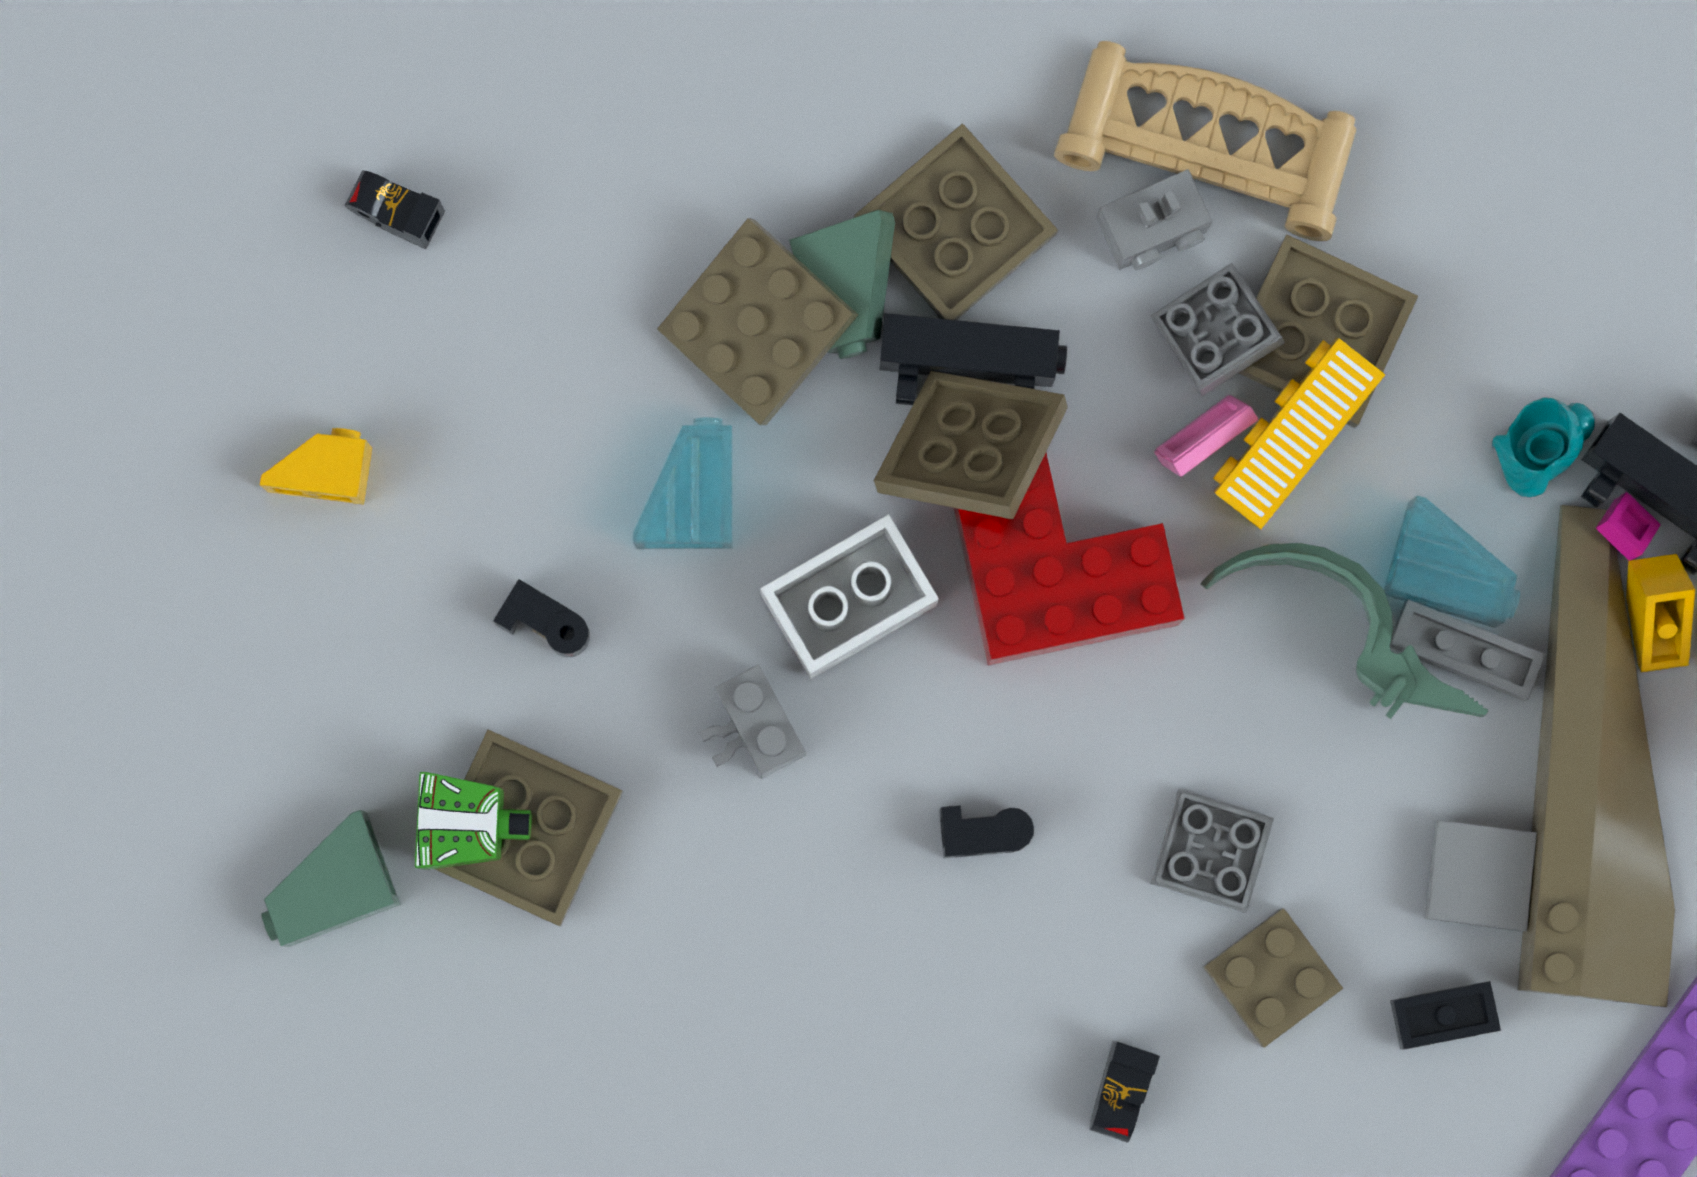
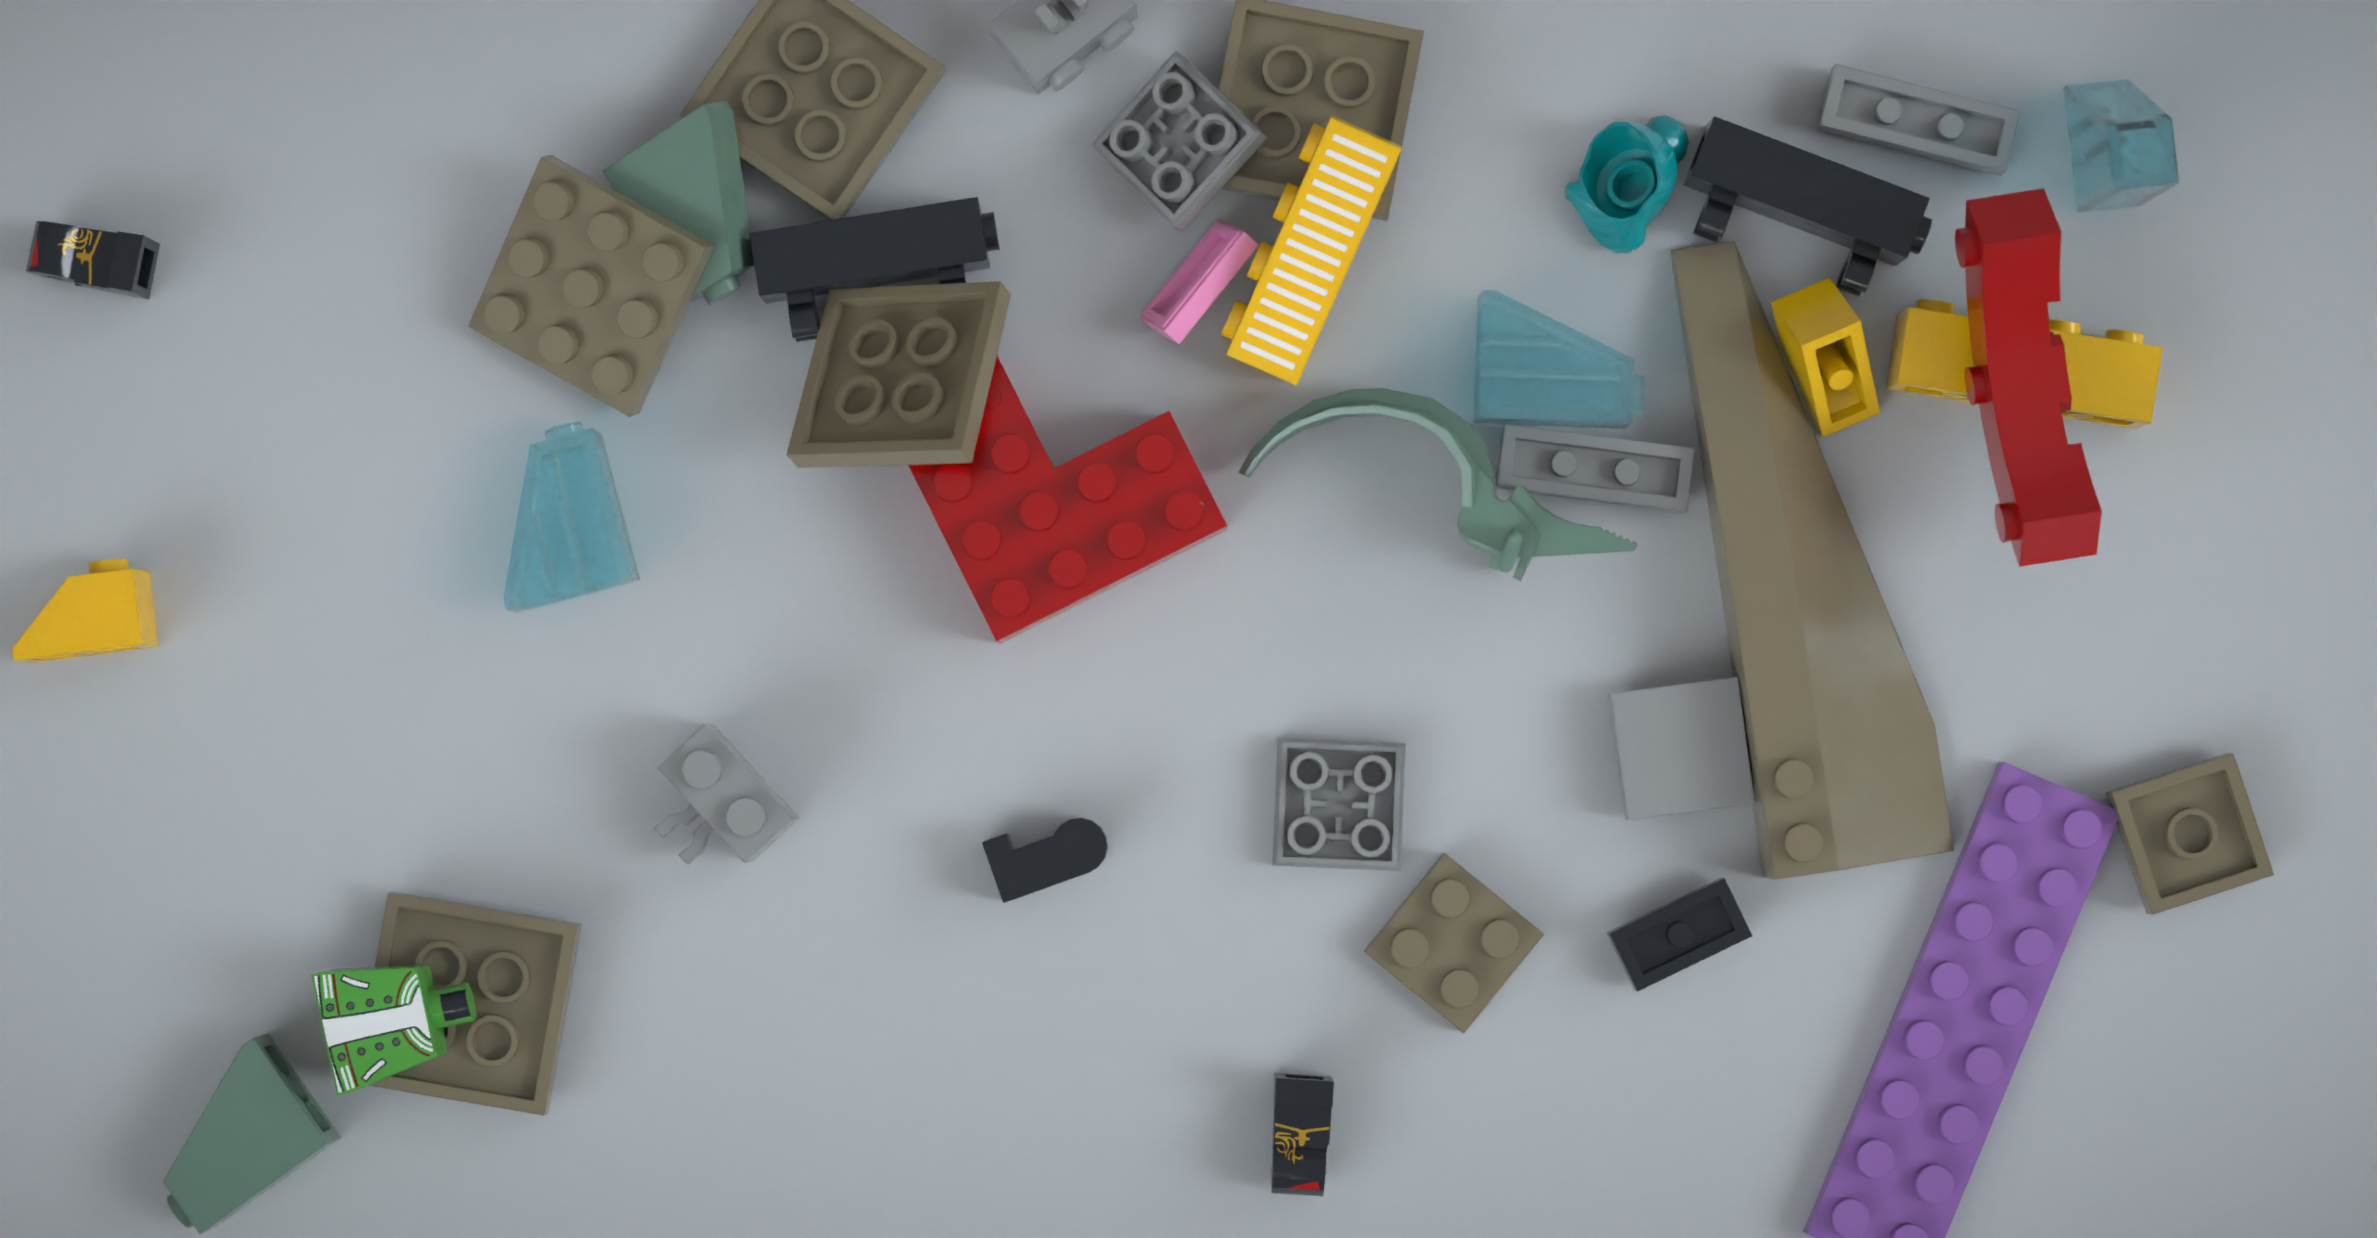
camera: 15 degrees left, 5 degrees up
black leg [493,579,590,657] -> none
white brick [760,514,939,680] -> none
dark pink plate [1595,491,1661,561] -> none

